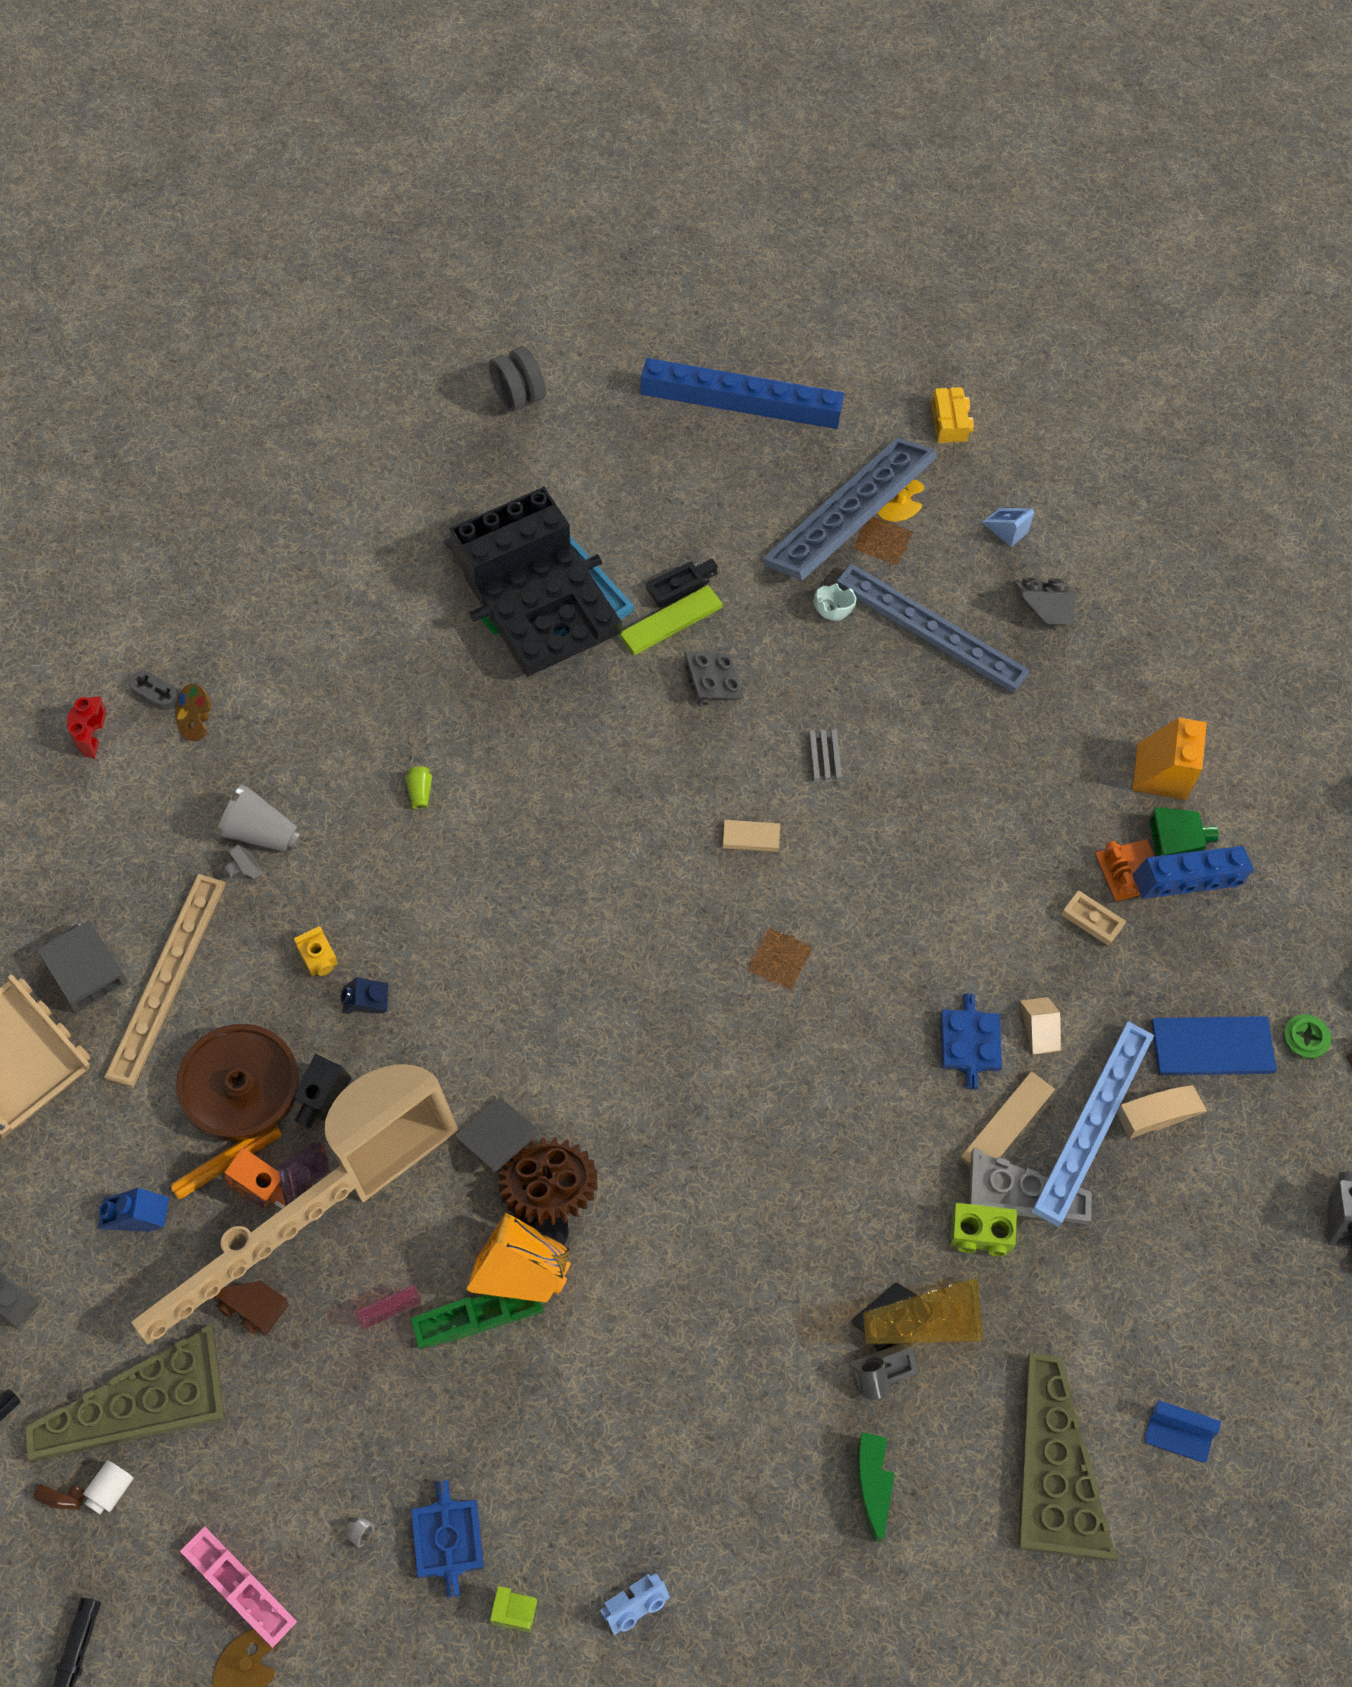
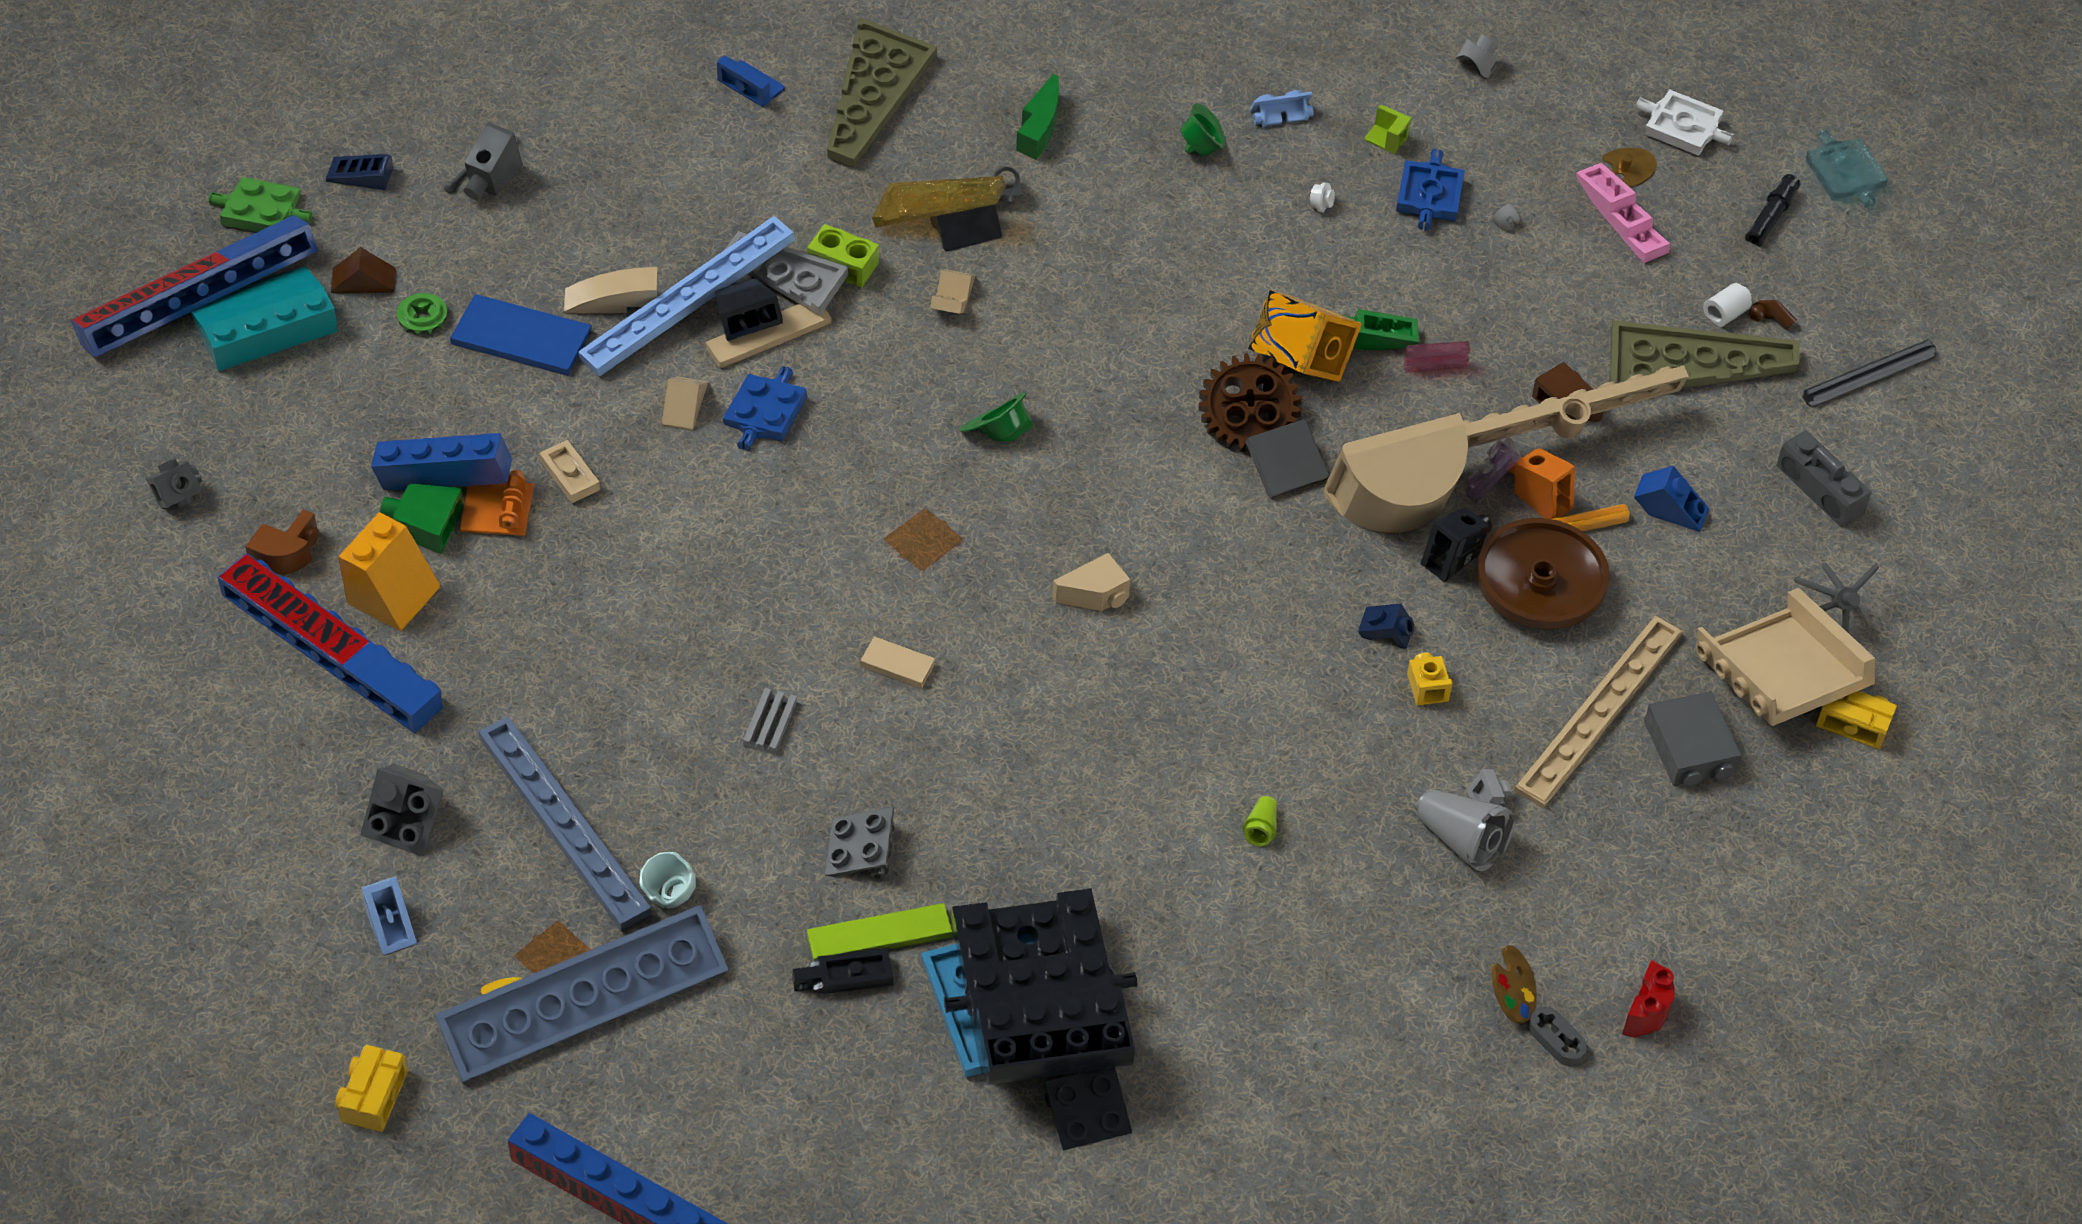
camera: 160 degrees left, 10 degrees down
none -> brick [218,553,443,734]
none -> dark orange brick [245,509,319,574]
none -> black torso [715,279,783,341]
none -> tan slope [930,269,976,314]
none -> green piece [959,391,1033,441]
none -> tan slope [1052,553,1130,611]
none -> green piece [1180,103,1226,157]
none -> white plate [1310,182,1335,213]

